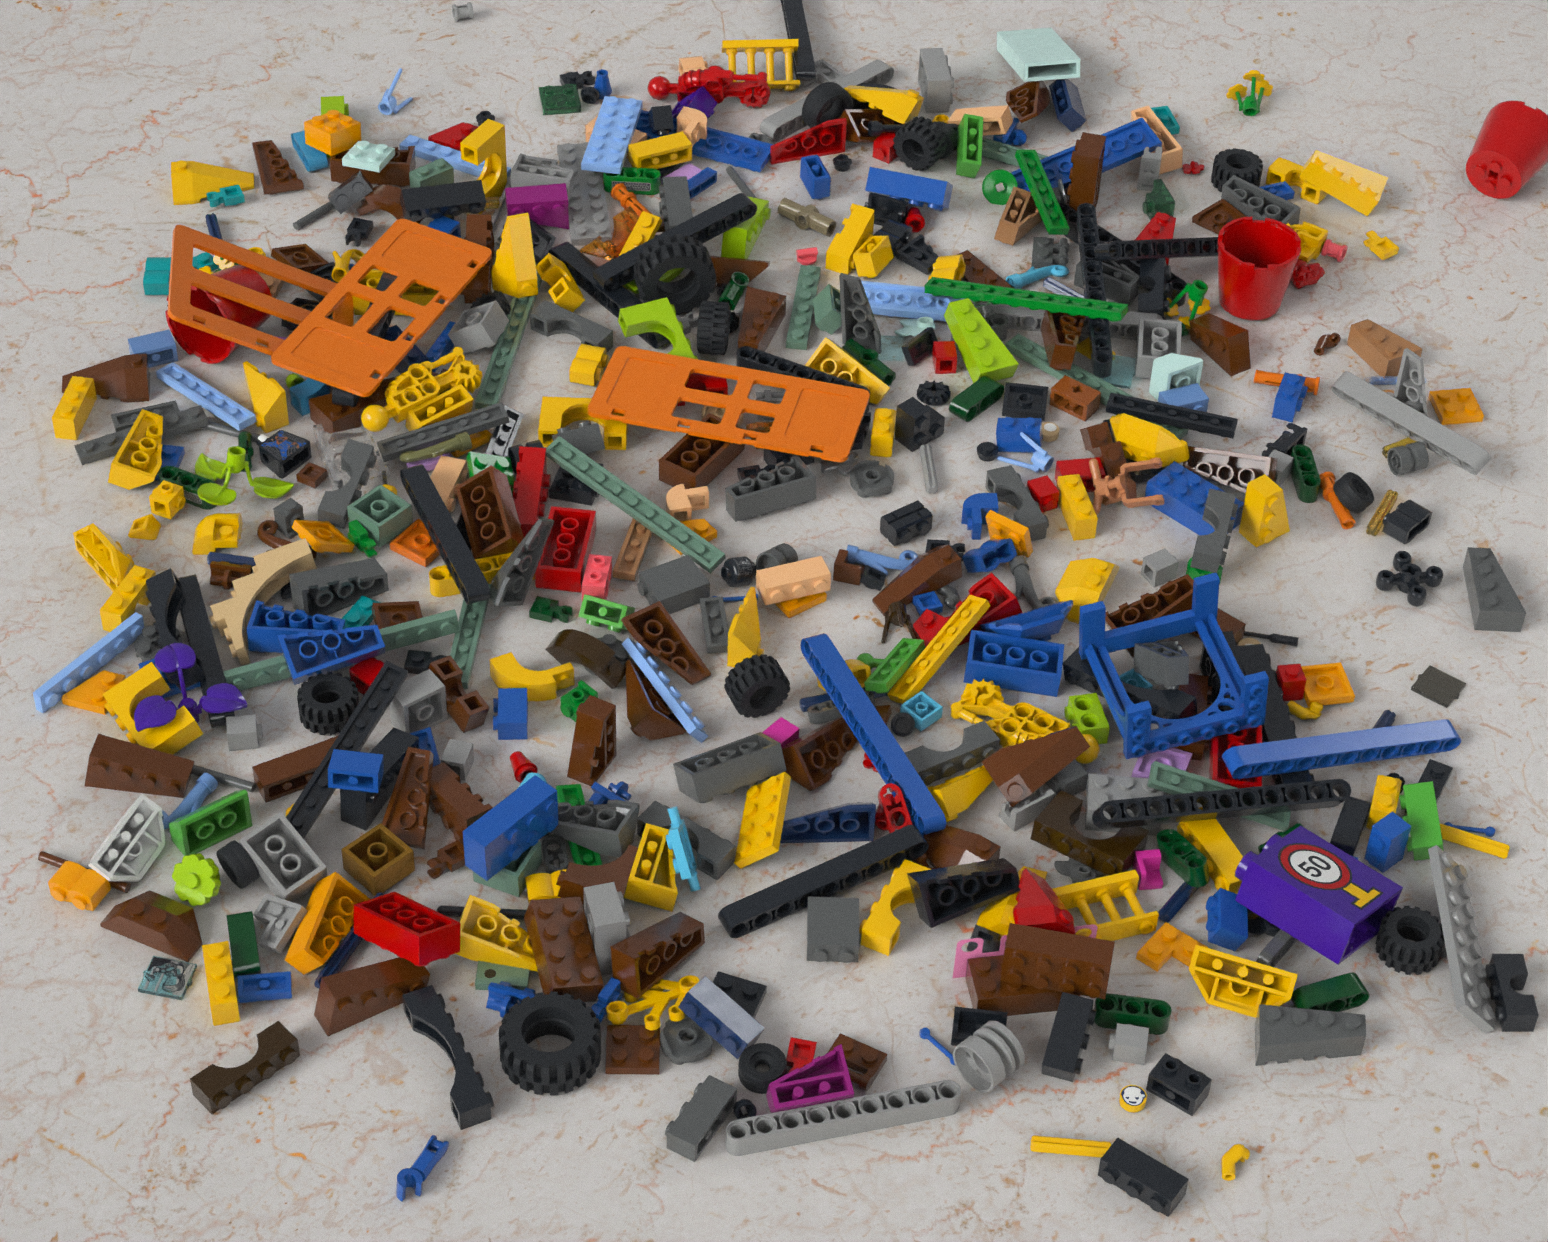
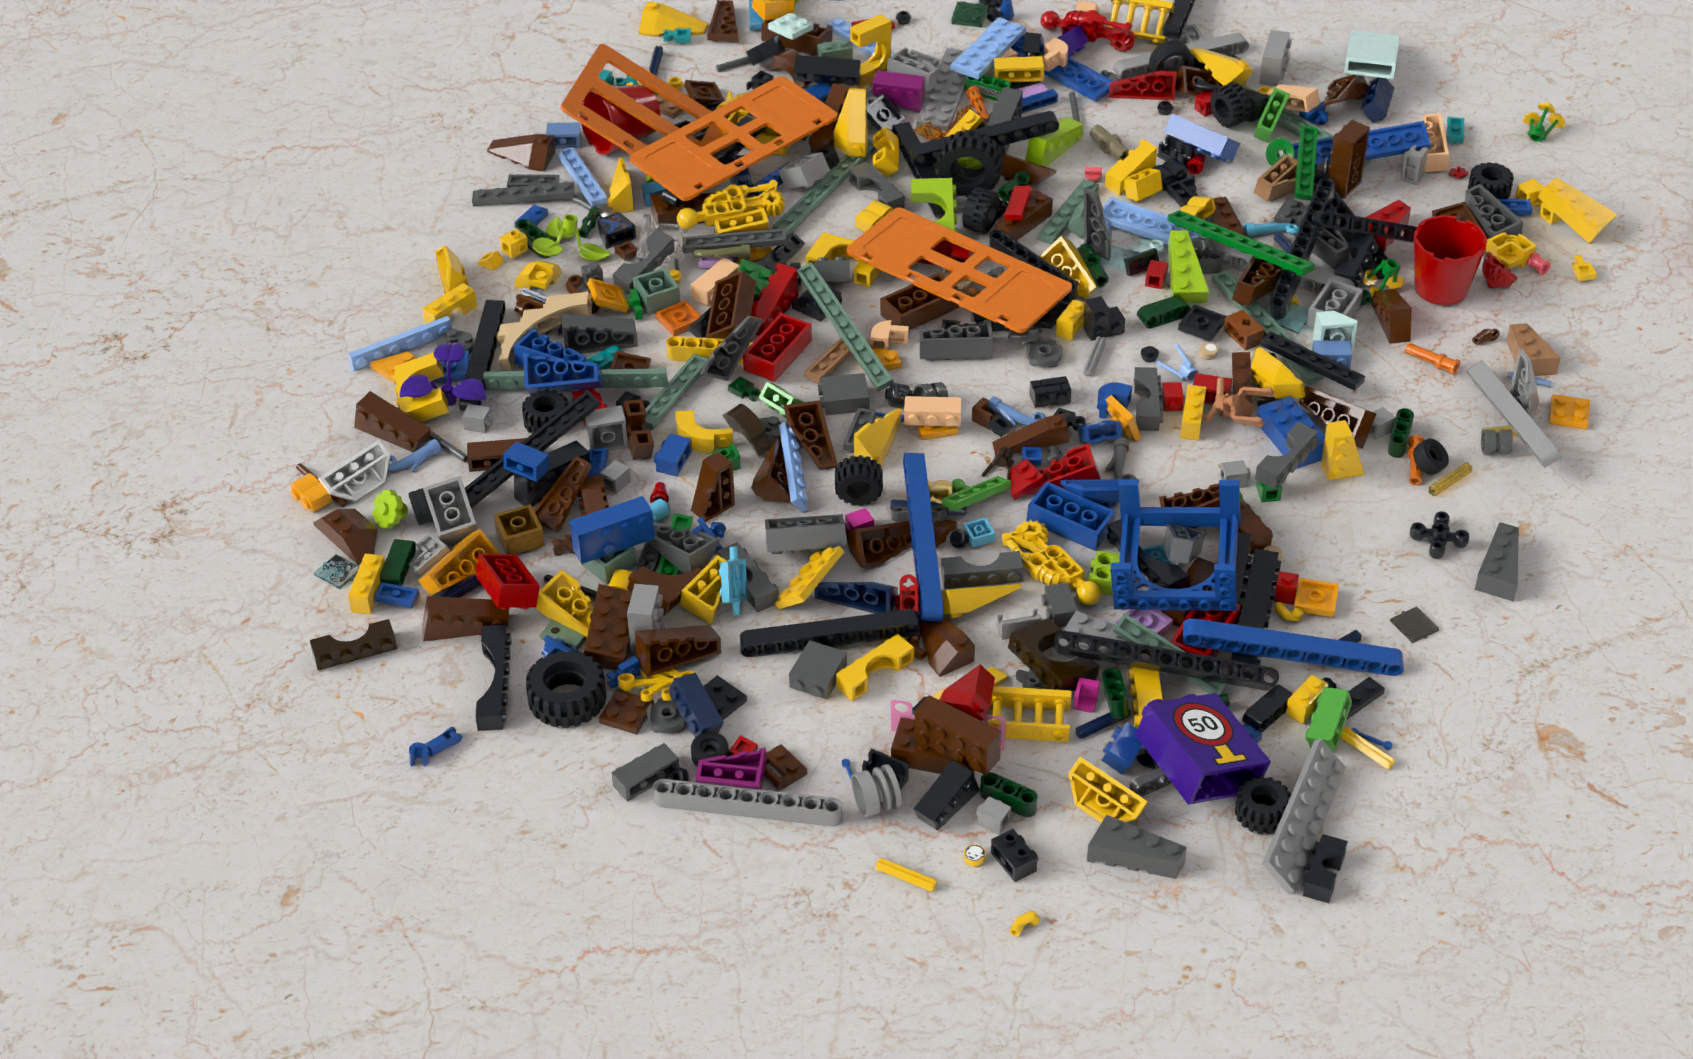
camera: 25 degrees right, 0 degrees up
yellow brick [52,376,97,440] -> none
yellow wedge [108,409,163,490] -> none
black arch [145,568,206,691] -> none
bright green slope [169,790,253,856] -> none
black beam [400,464,491,605] -> none
coral brick [582,554,612,601] -> none
blue brick [800,155,831,199] -> none
yellow plate [887,595,990,704] -> none
black wedge [907,858,1021,928] -> none
black gear [917,380,951,406] -> none
reddish brown wedge [981,726,1090,807] -> none
blue brick [996,417,1043,452] -> none
yellow wedge [1055,558,1120,624] -> none
black brick [1098,1138,1189,1217] -> none
light orange plate [1136,922,1208,972] -> none
clear green arch [1143,179,1175,221] -> none
black piece [1244,631,1299,646] -> none
black hinge [1262,423,1307,457] -> none
blue brick [1272,372,1308,423] -> none
dark green beam [1291,972,1370,1012] -> none
blue brick [1364,811,1411,873] -> none
black brick [1382,500,1432,544] -> none
none -> red tile [1004,186,1032,220]

